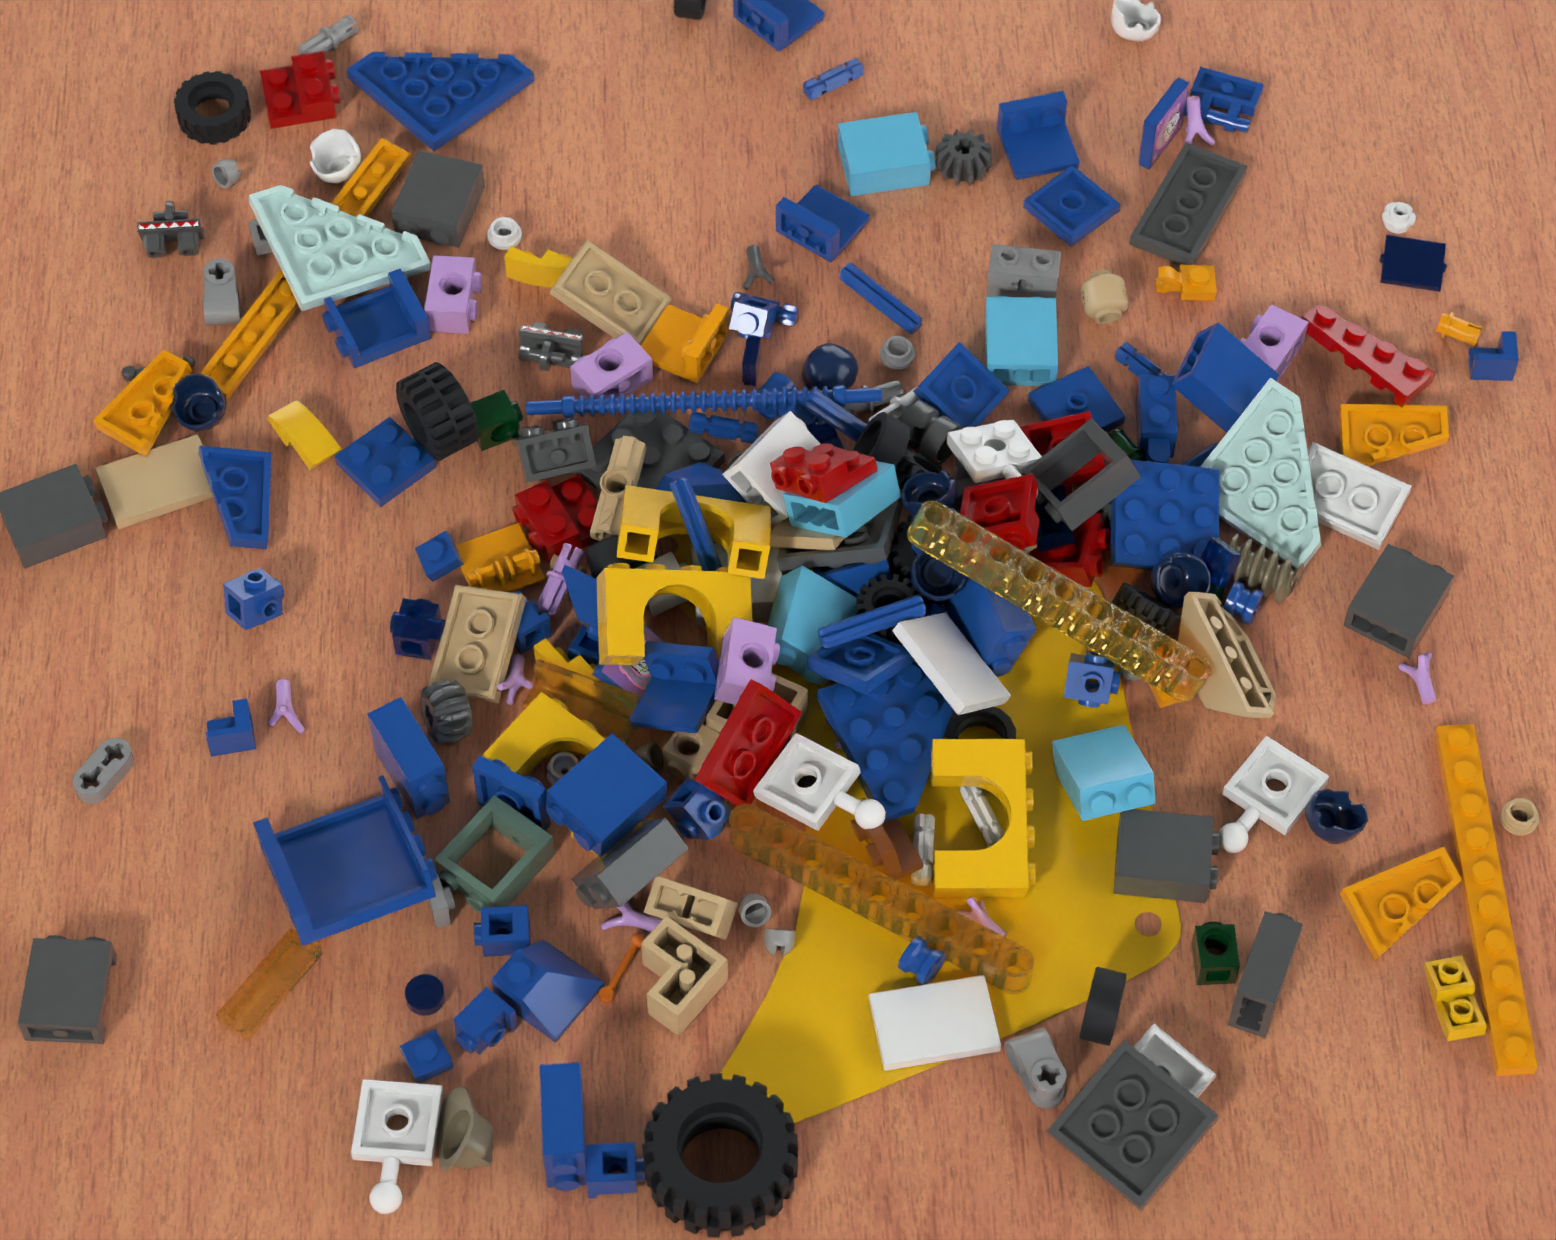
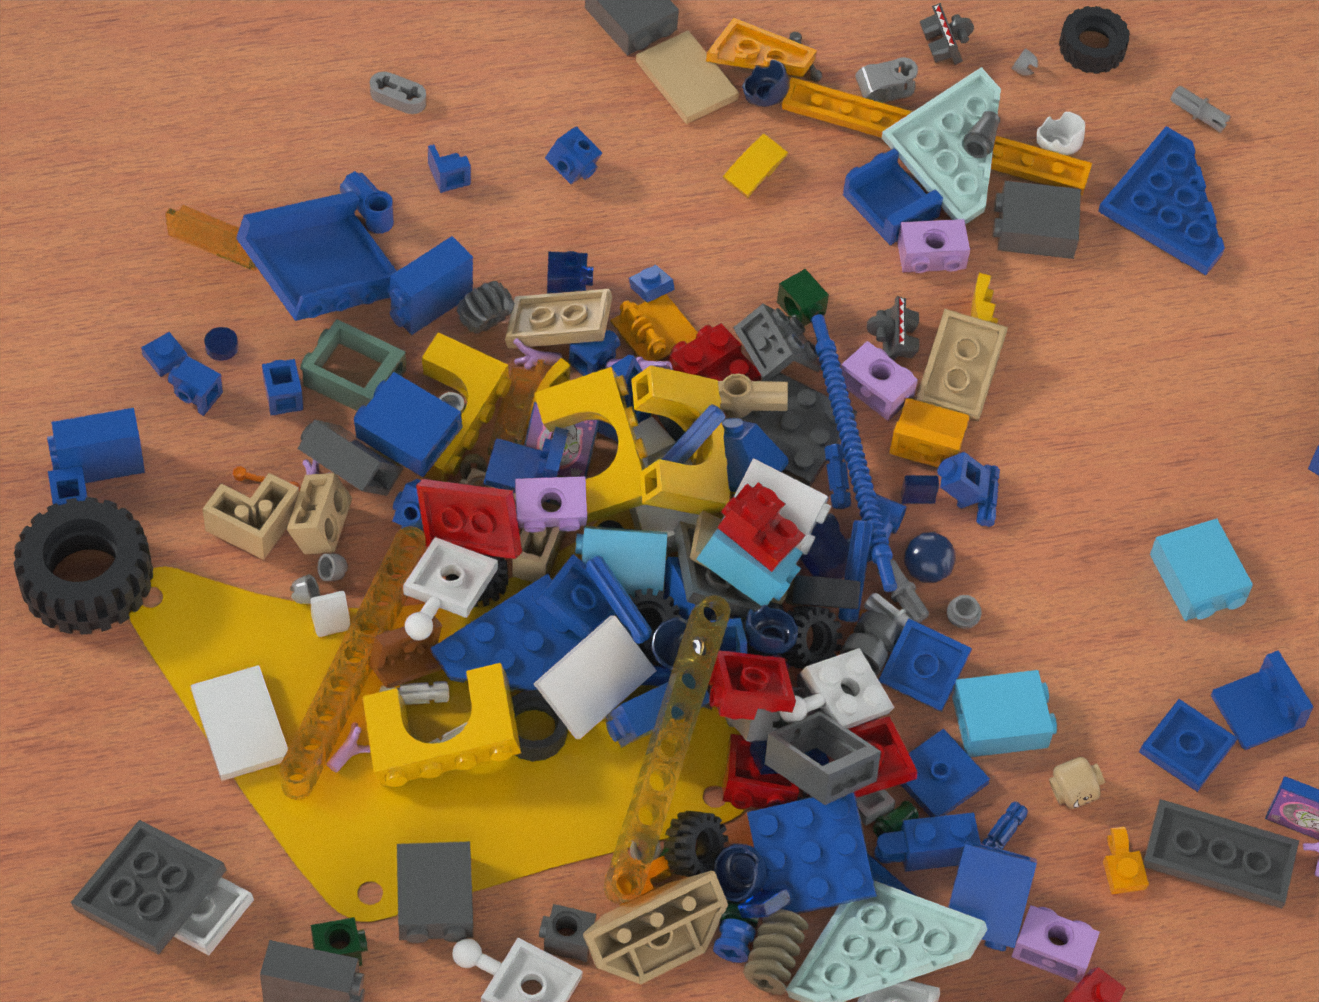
camera: 75 degrees right, 0 degrees up
dark grey panel [18,935,117,1044] -> none
blue wing [198,446,271,549] -> none
red plate [260,51,341,129] -> none
lavender bar [268,679,305,733] -> none
blue plate [335,417,436,507] -> none
white plate [351,1079,443,1214] -> none
black tyre [396,362,479,461] -> none
light grey plate [428,874,455,929] -> none
dark tan piece [436,1086,494,1171] -> none
blue plate [472,756,551,831] -> none
white plate [487,217,522,250] -> none
blue slope [492,940,605,1042] -> none
dark grey bar [742,245,774,290] -> none
blue bracket [776,185,869,263] -> none
blue axle [803,58,864,100] -> none
blue axle [839,263,922,334] -> none
blue wheel [898,936,946,985] -> none
dark grey gear [935,129,992,186] -> none
light grey brick [986,244,1061,298] -> none
light grey piece [1005,1028,1067,1109] -> none
medium azure brick [1052,724,1156,821] -> none
blue brick [1064,651,1121,707] -> none
black tyre [1079,967,1127,1046] -> none
none -> white slope [310,591,351,637]
none -> blue piece [340,171,394,234]
none -> dark grey brick [539,904,597,962]
none -> dark grey cone [964,111,1000,158]

